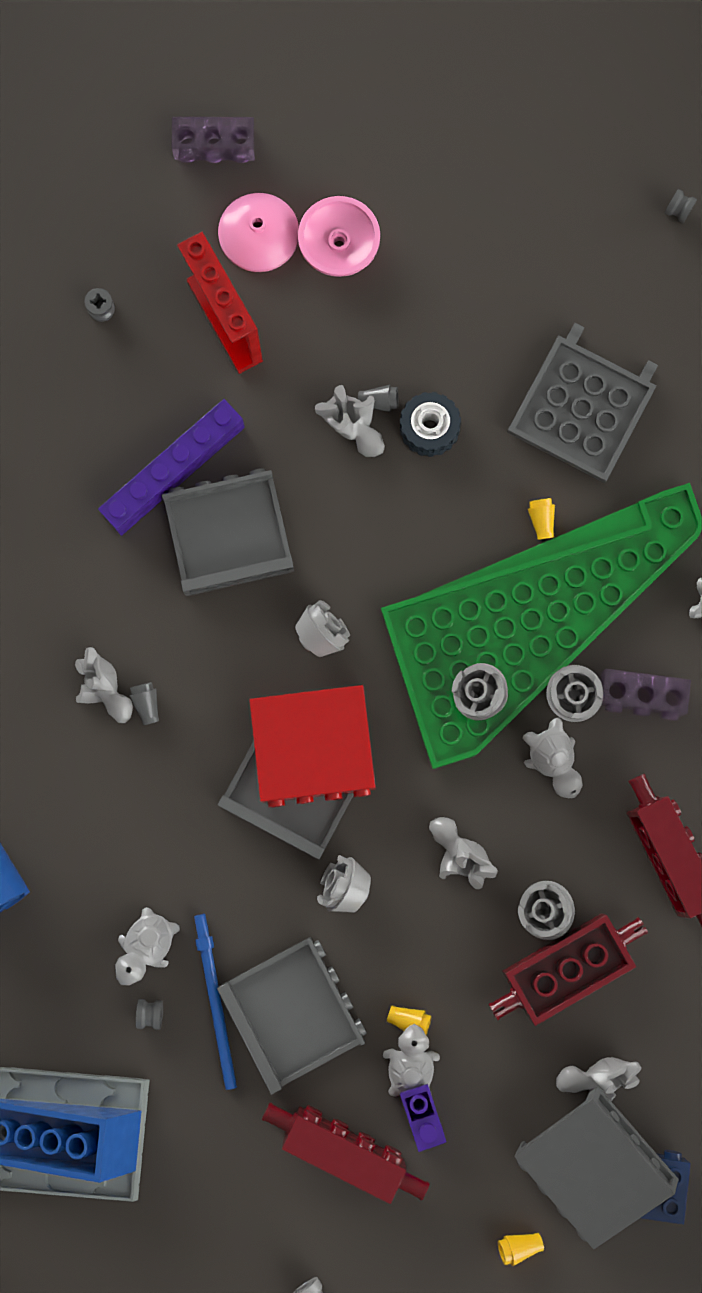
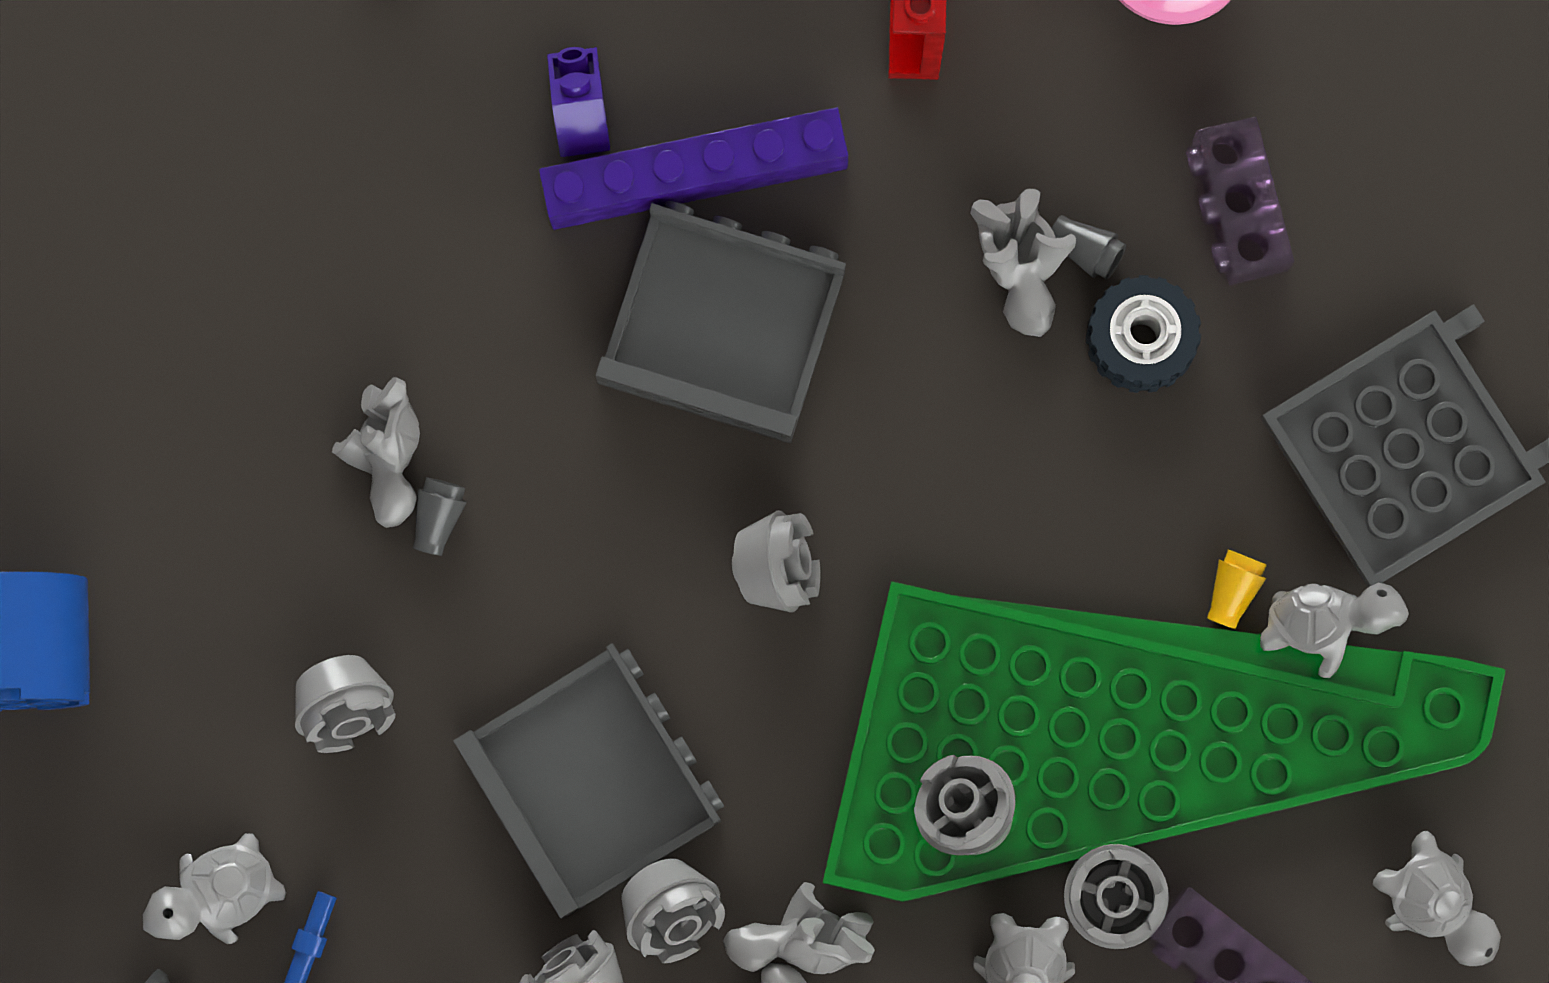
camera: 35 degrees right, 0 degrees up
red panel [250,685,376,808] -> none
none -> light grey cone [295,655,396,753]
none -> dark purple slope [547,47,610,157]
none -> light grey cone [621,859,725,963]
none -> light grey animal [723,882,875,974]
none -> clear purple brick [1187,116,1294,285]
none -> light grey animal [1260,582,1409,678]

